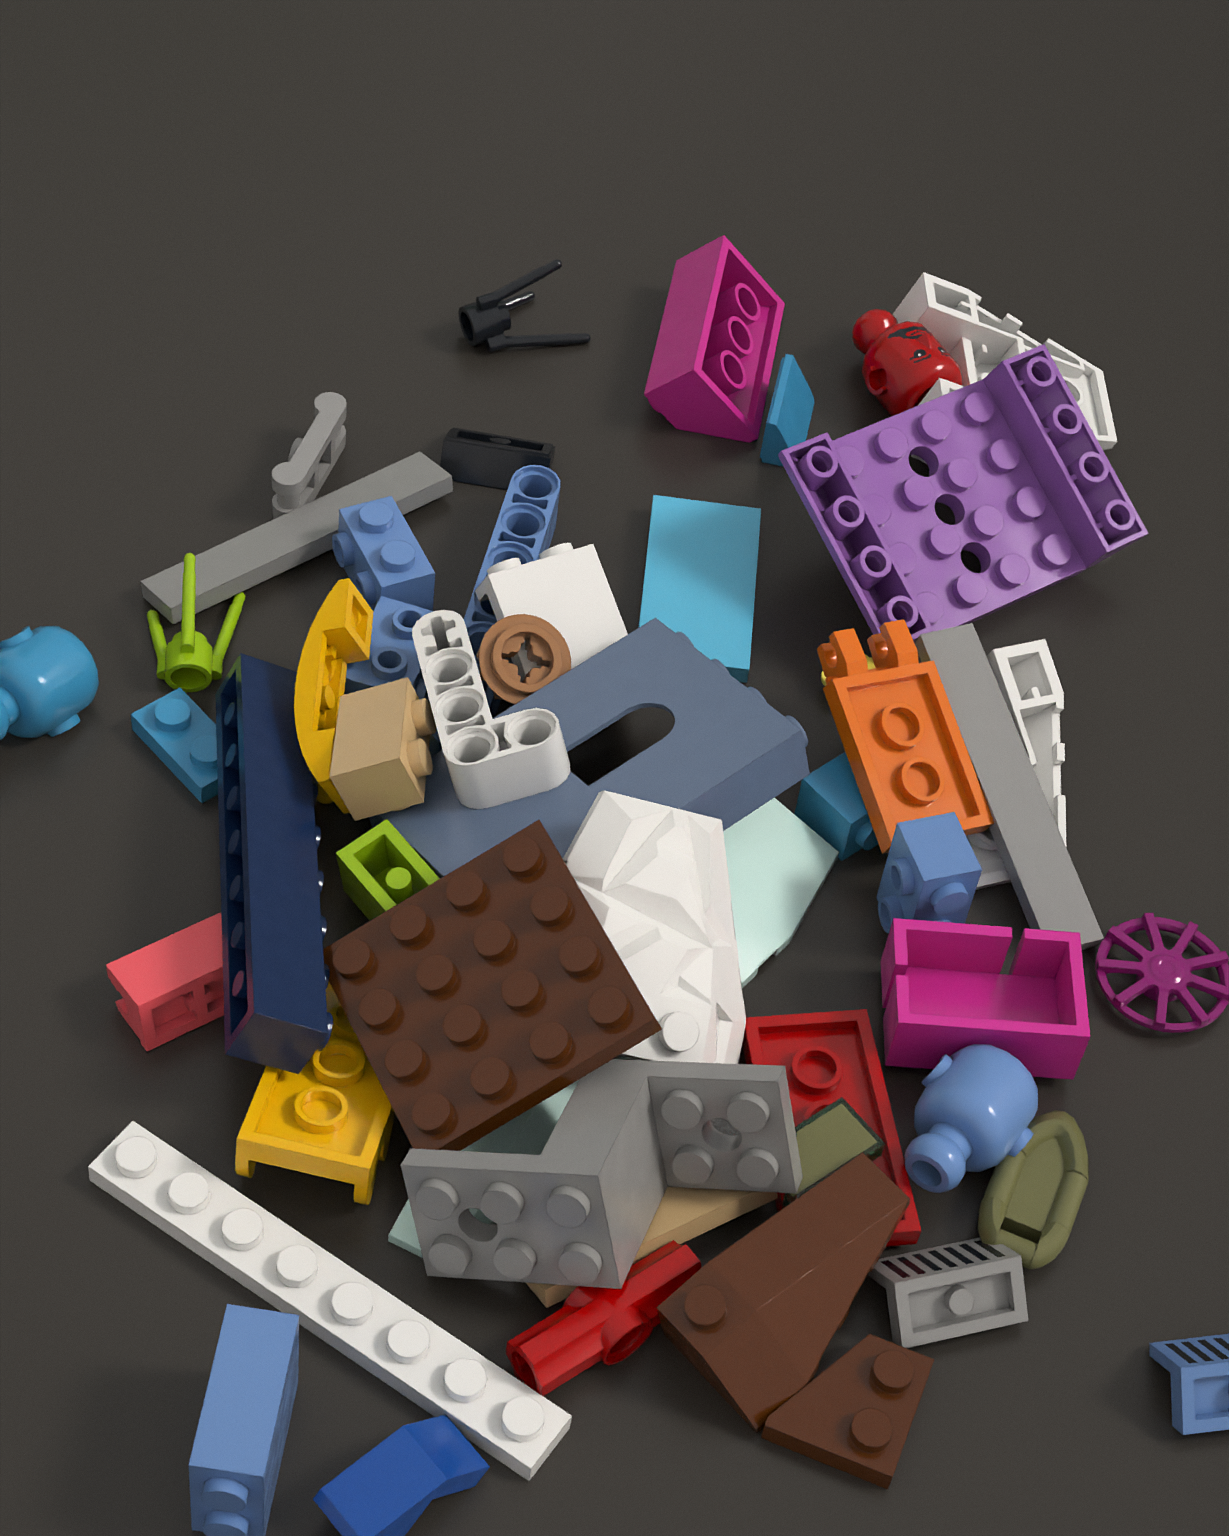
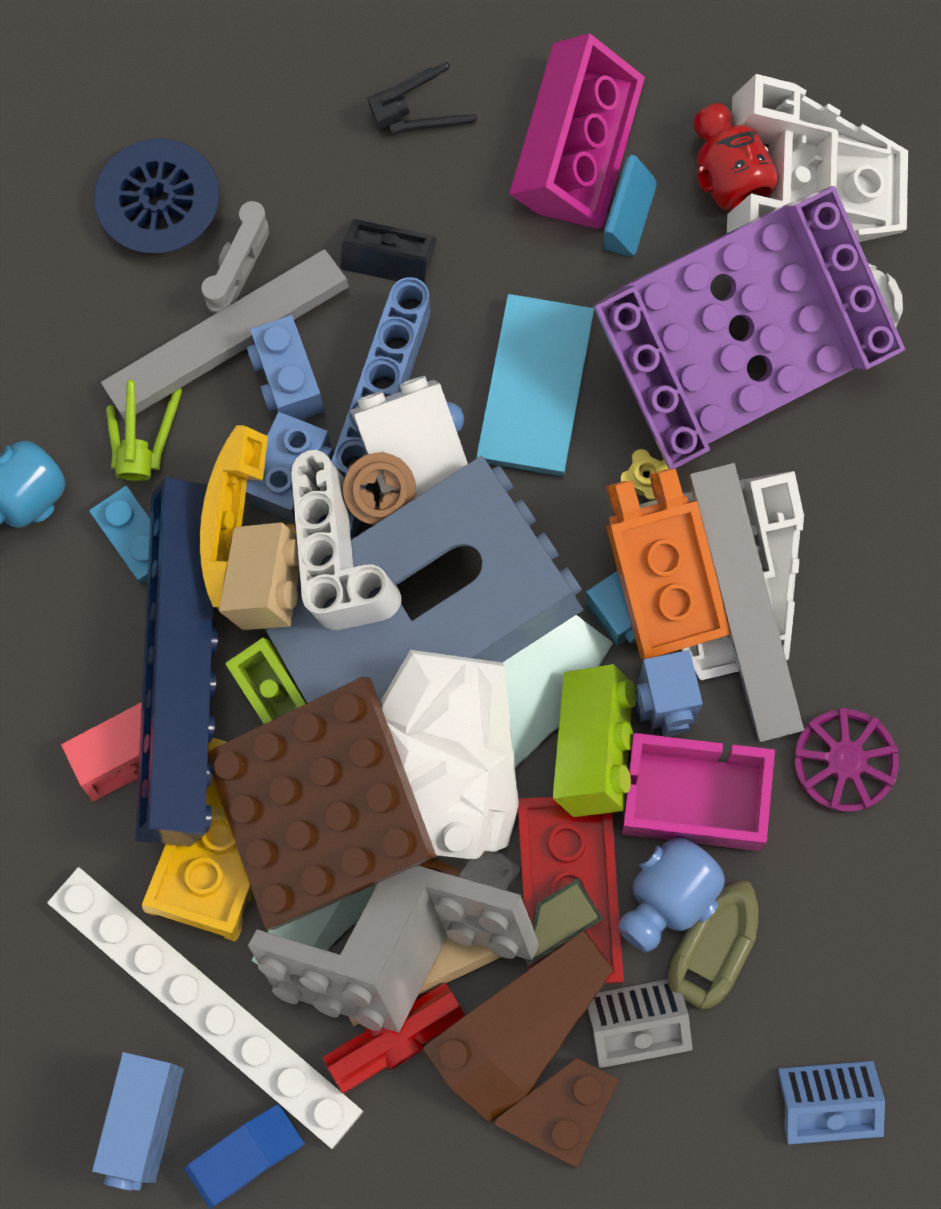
camera: 15 degrees right, 25 degrees up
none -> dark blue piece [94,138,219,253]
none -> lime brick [553,664,637,817]

